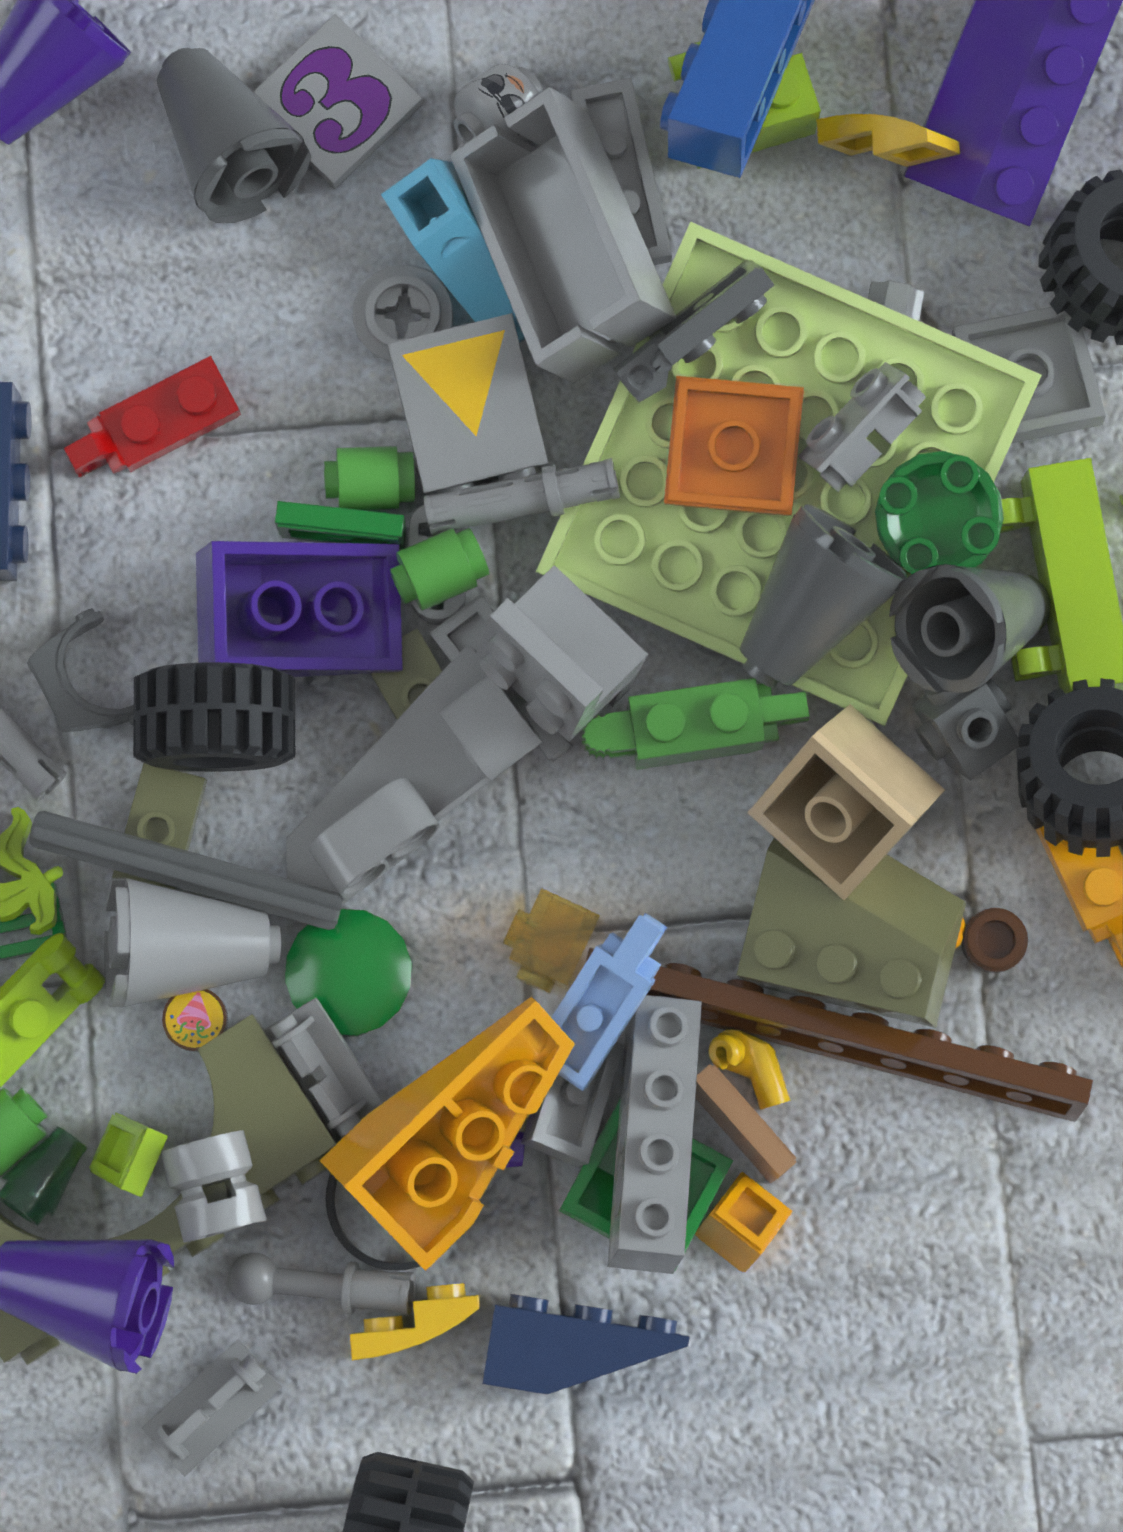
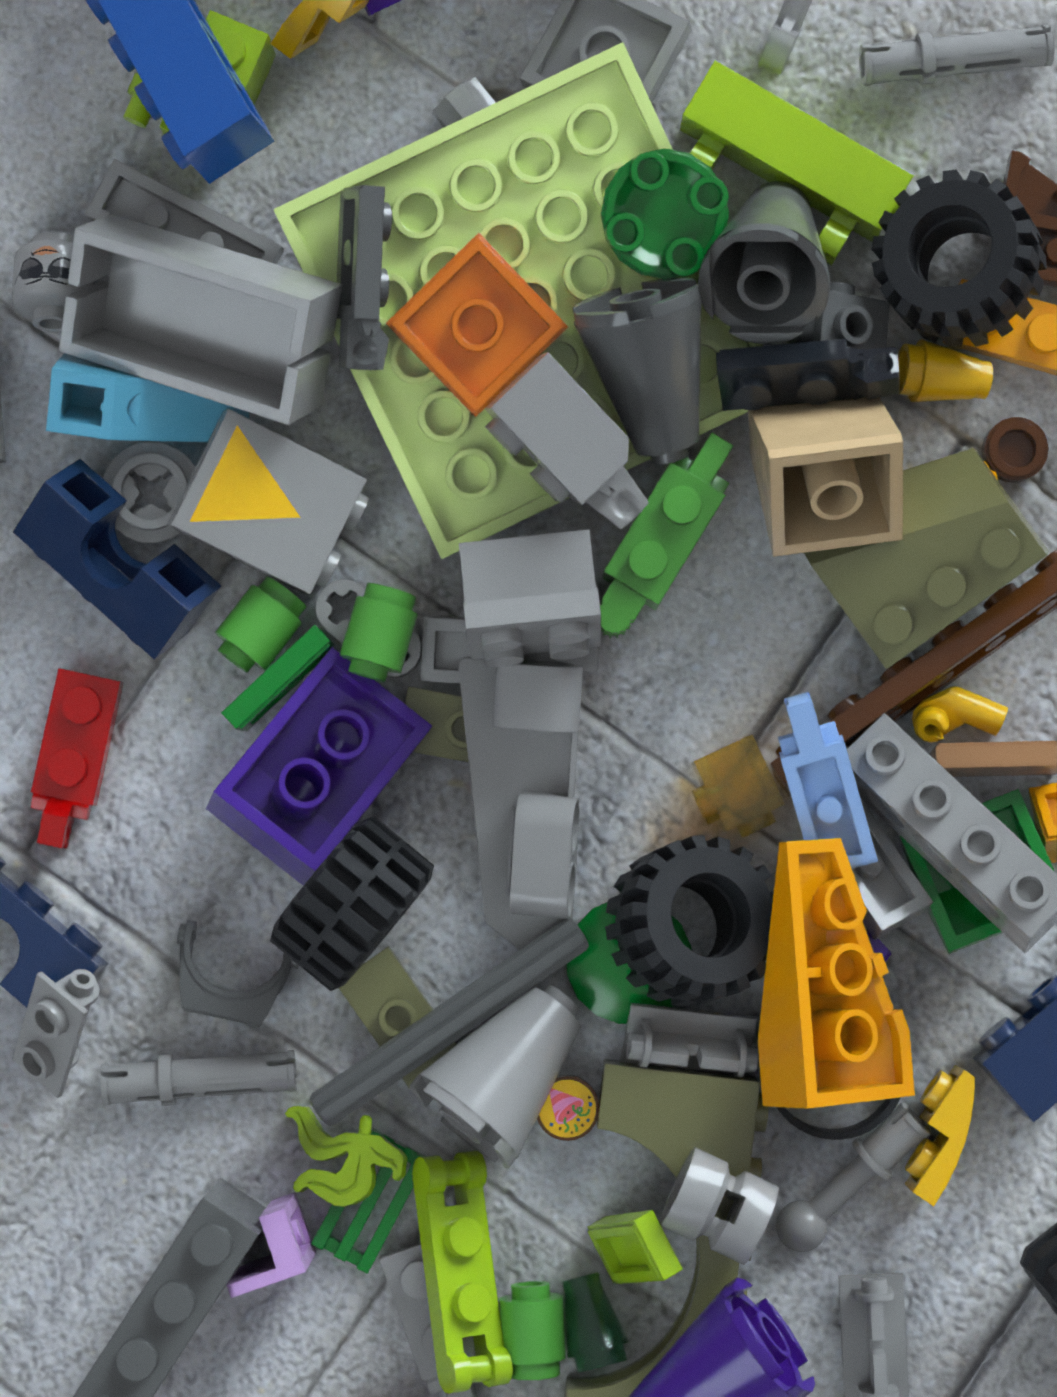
camera: 40 degrees left, 5 degrees up
light grey pin [424,458,620,536] -> none
light grey hinge [798,362,926,492] -> none
none -> dark blue arch [13,459,222,660]
none -> light grey hinge [485,352,649,529]
none -> black tyre [605,835,774,1007]
none -> black hinge [716,339,900,411]
none -> yellow cone [898,339,993,402]

